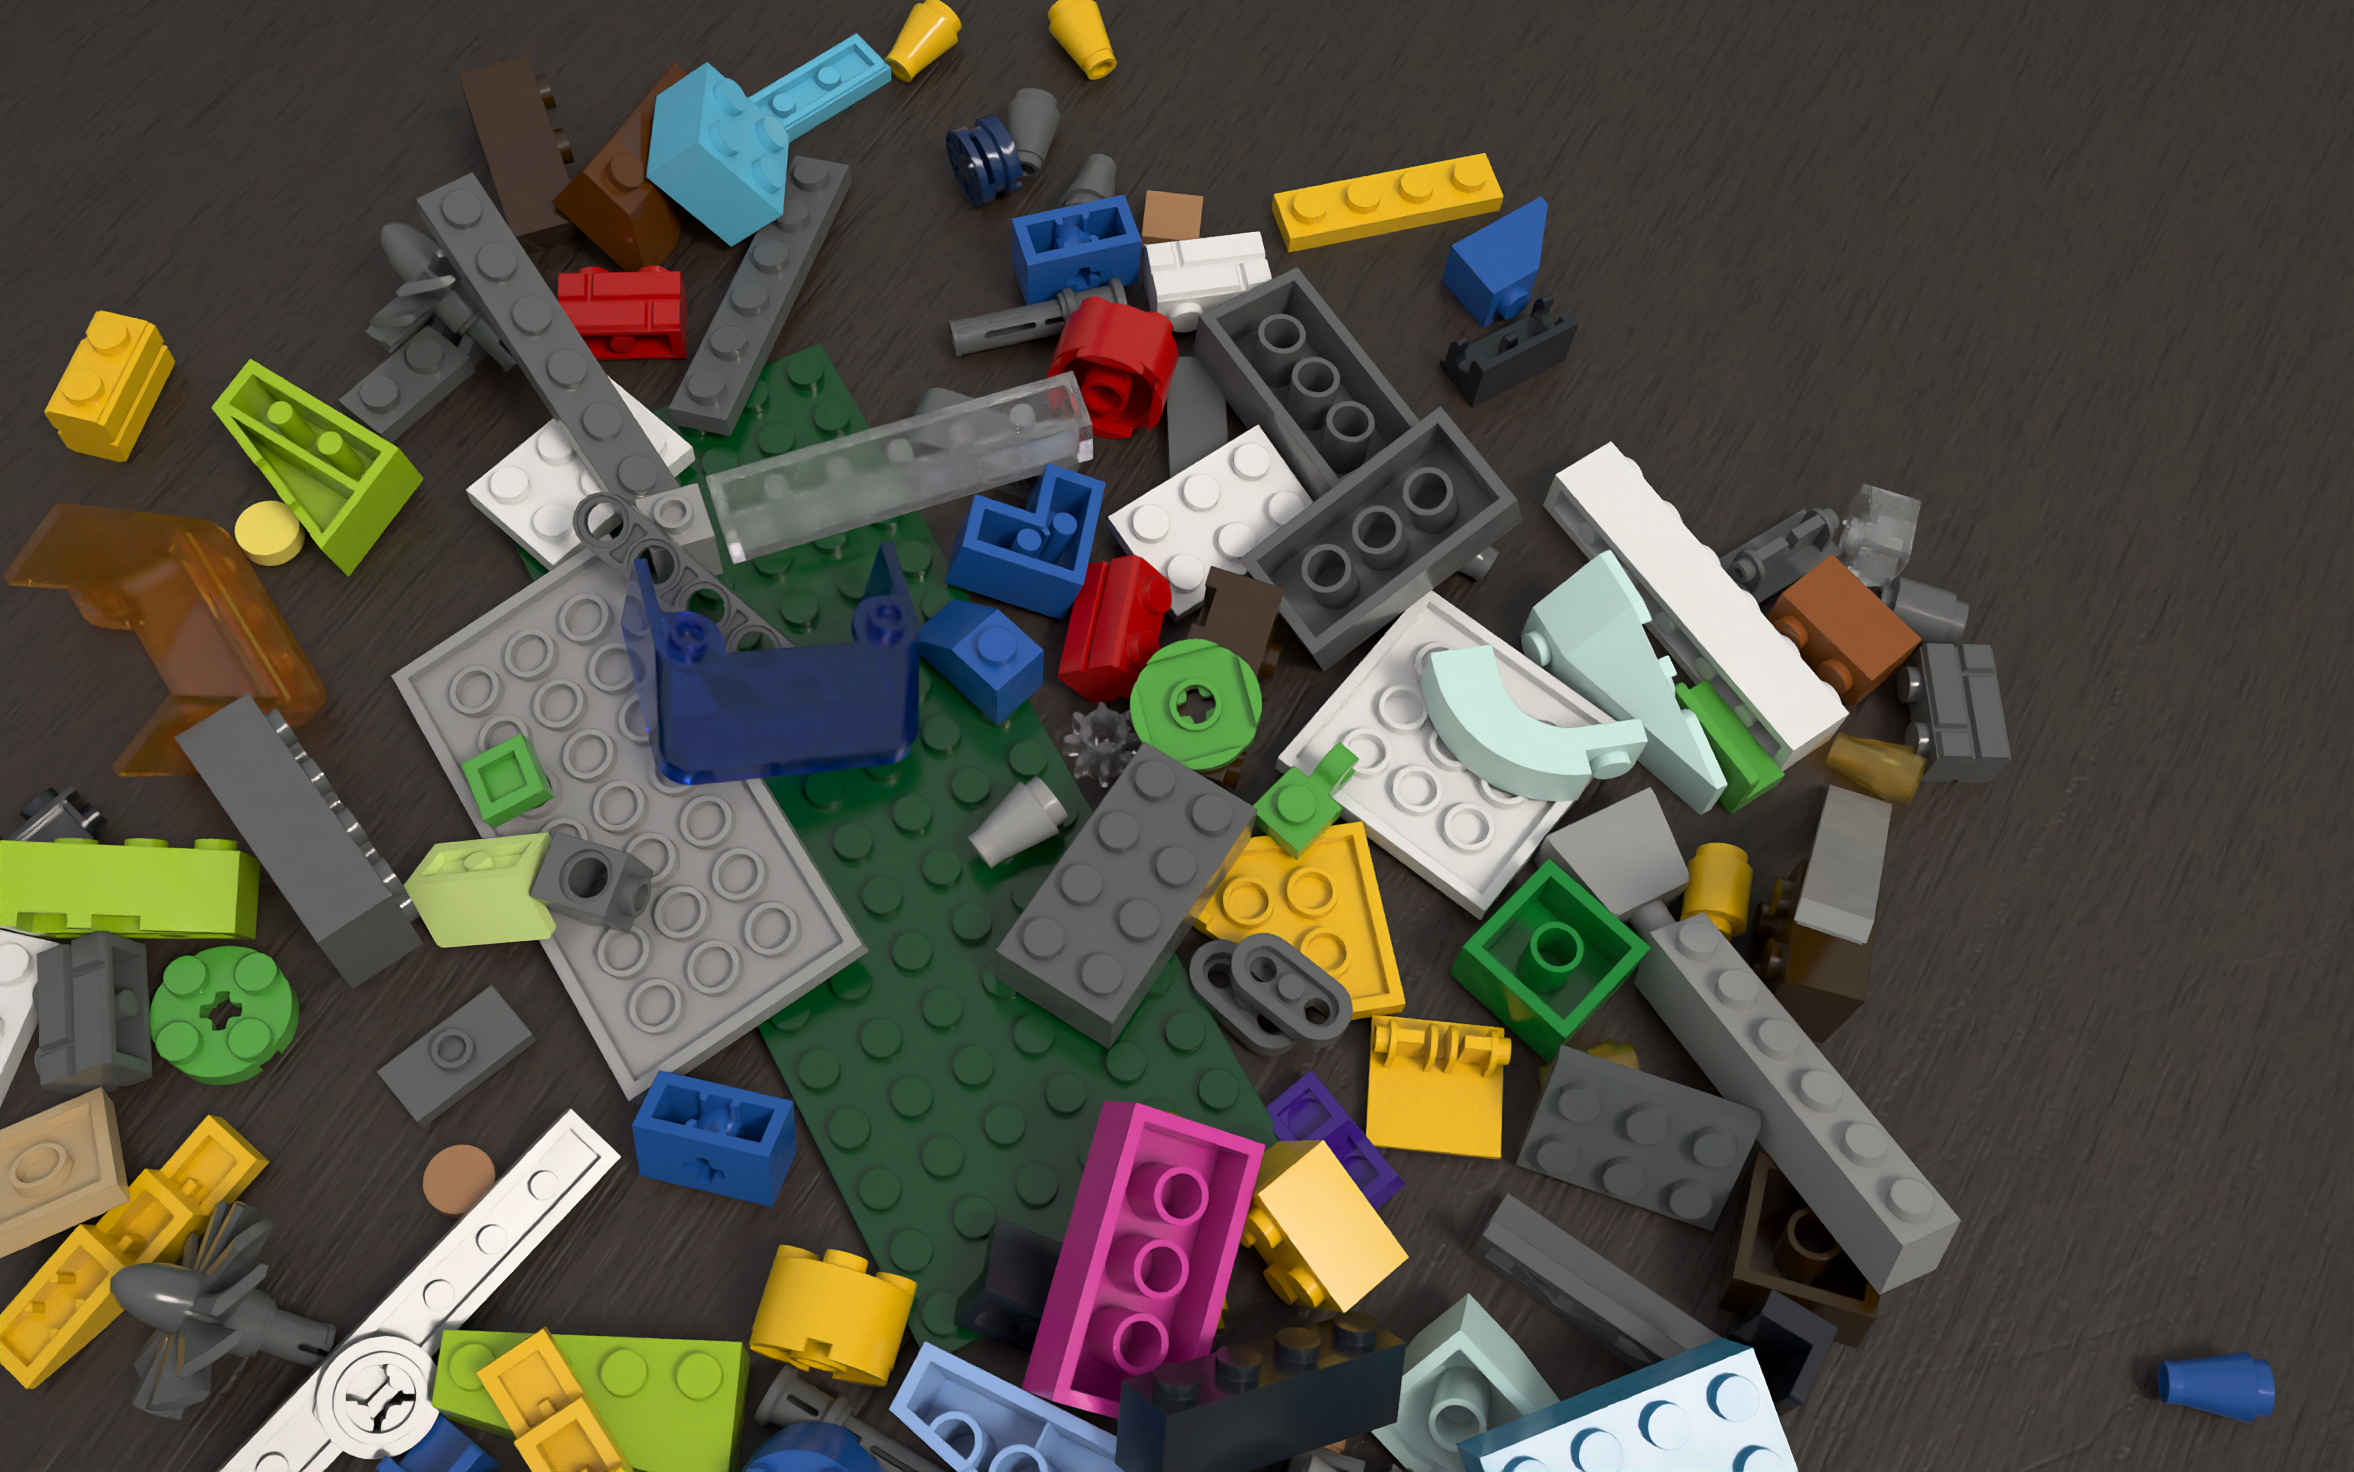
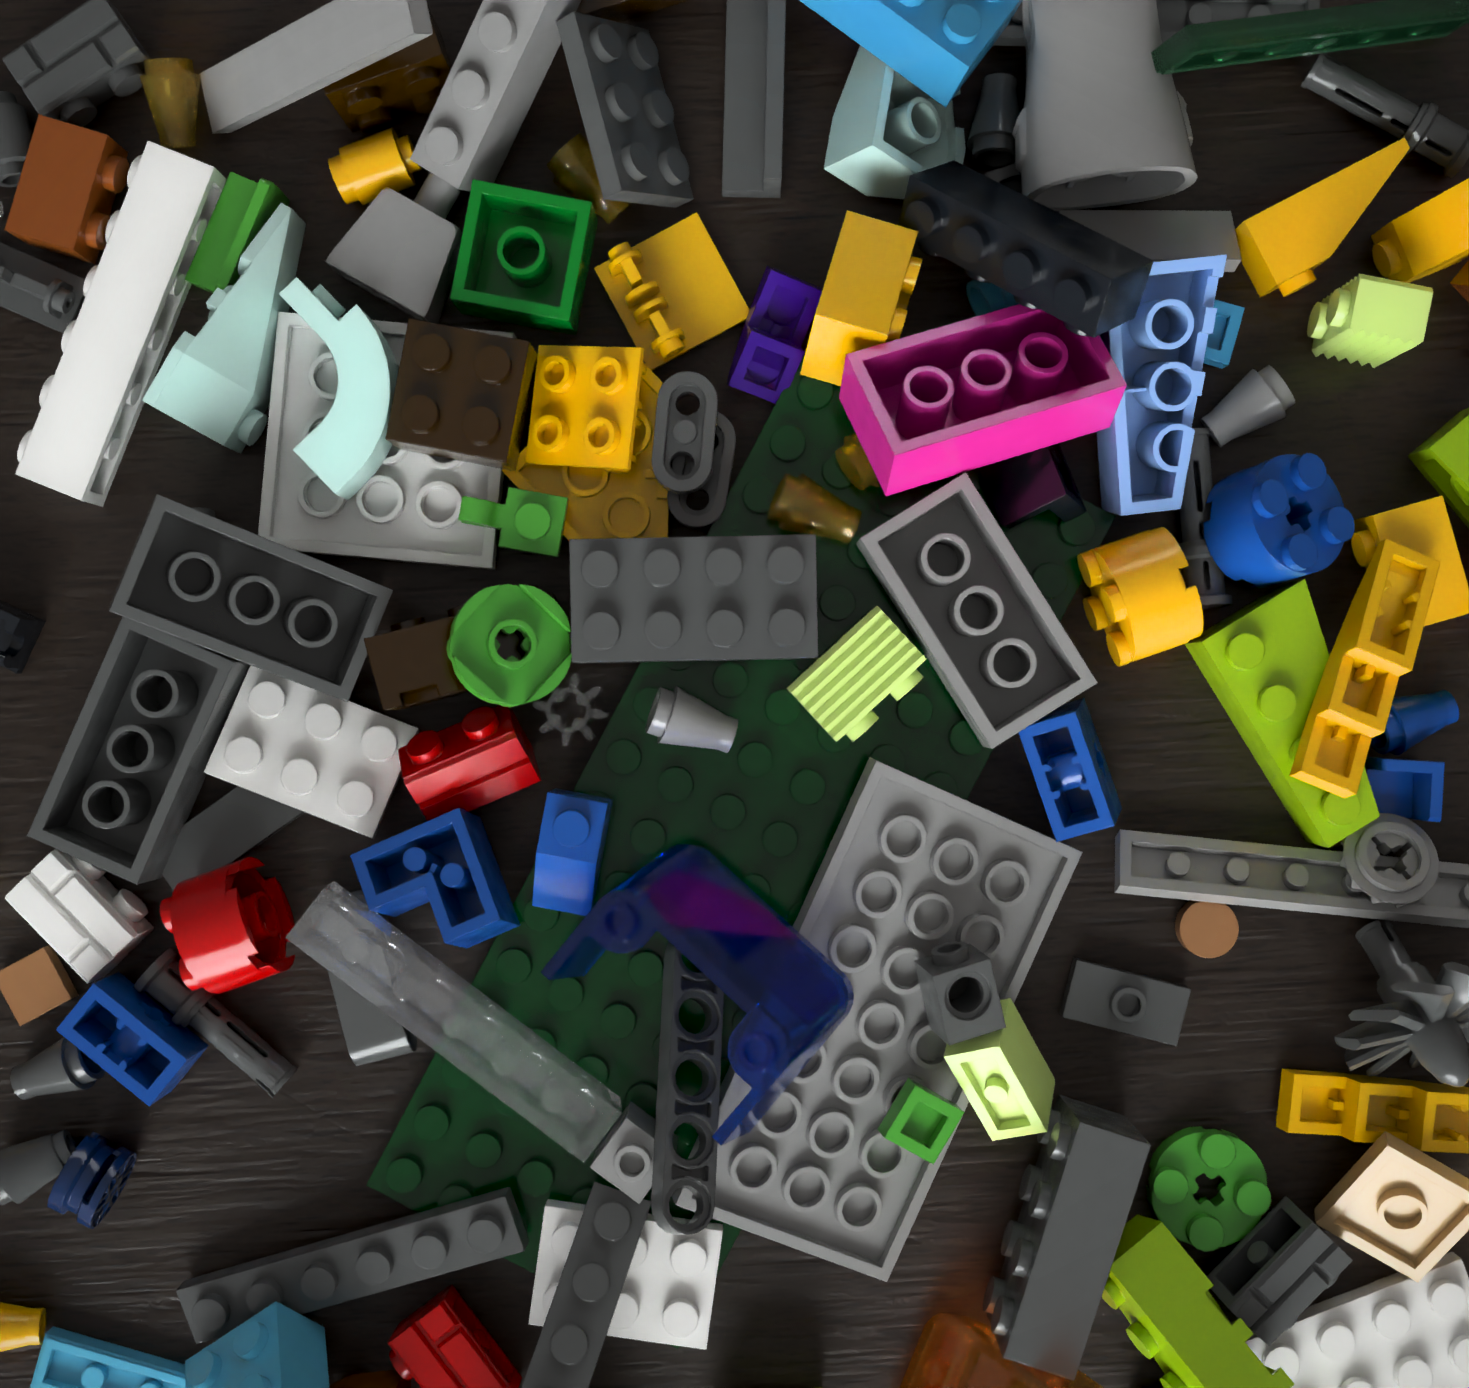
camera: 115 degrees left, 25 degrees up
none -> dark brown brick [385,318,538,471]
none -> yellow hinge [525,345,647,474]
none -> clear yellow cone [768,473,862,544]
none -> yellowish green brick [786,606,926,742]
none -> light grey brick [856,472,1098,749]

